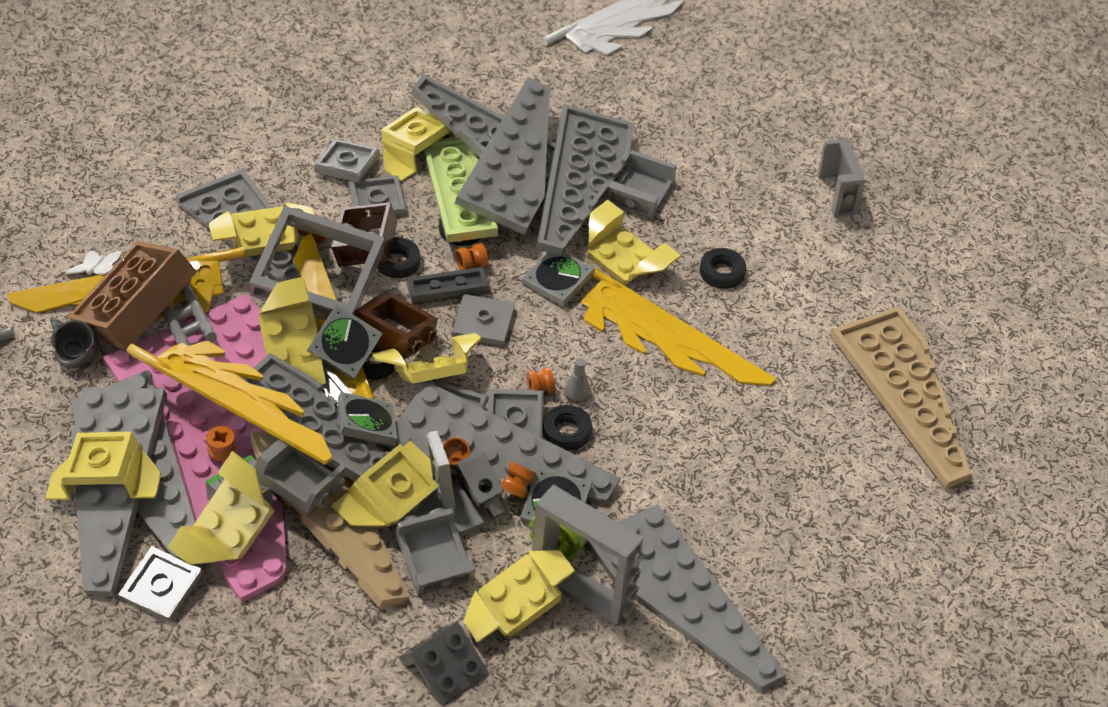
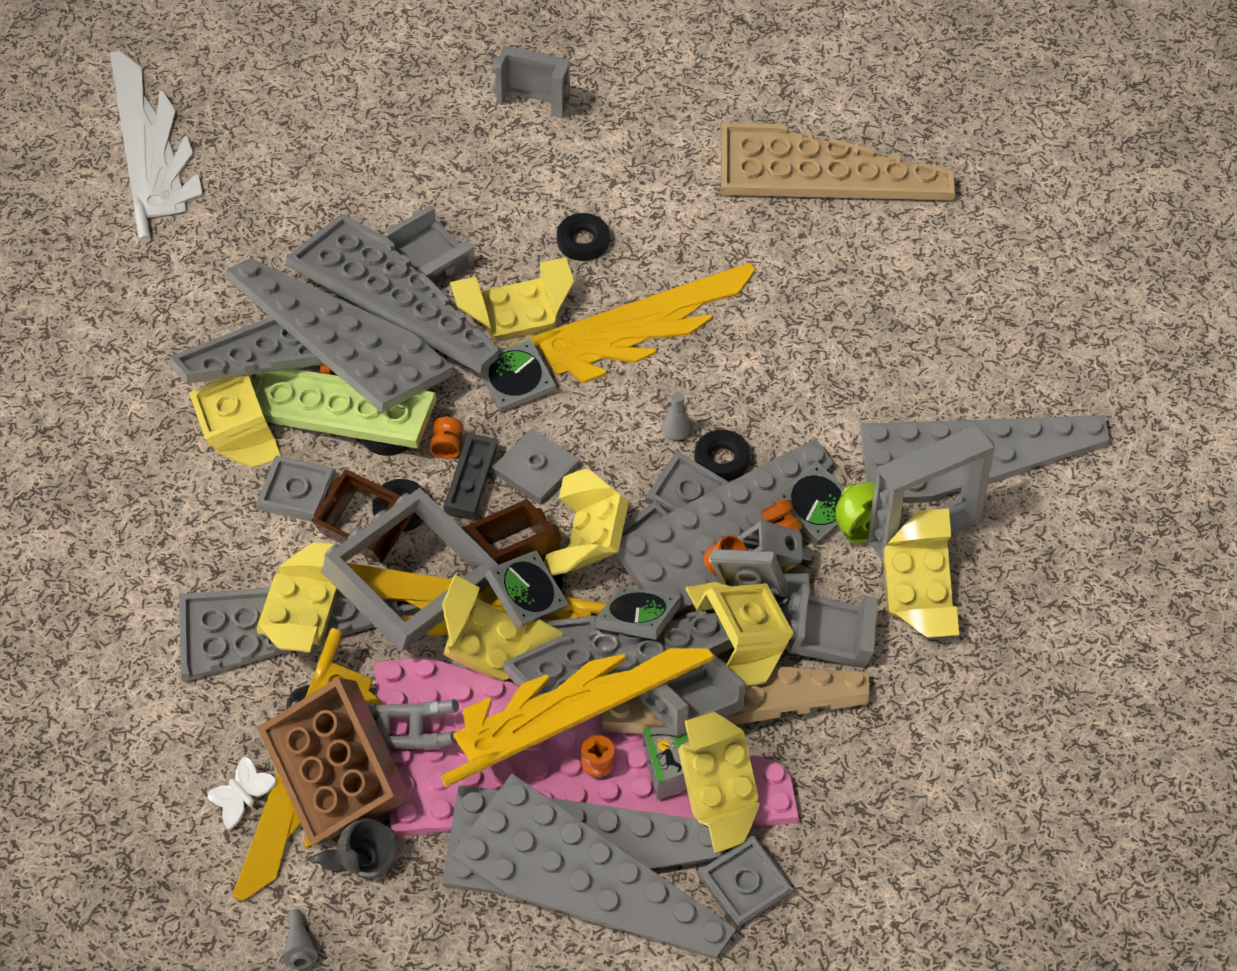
camera: 60 degrees left, 5 degrees up
light yellow piece [45,432,161,500] -> none
light grey tile [314,139,380,183] -> none
dark grey bracket [398,621,488,704] -> none
orange wheel [526,367,555,394] -> none

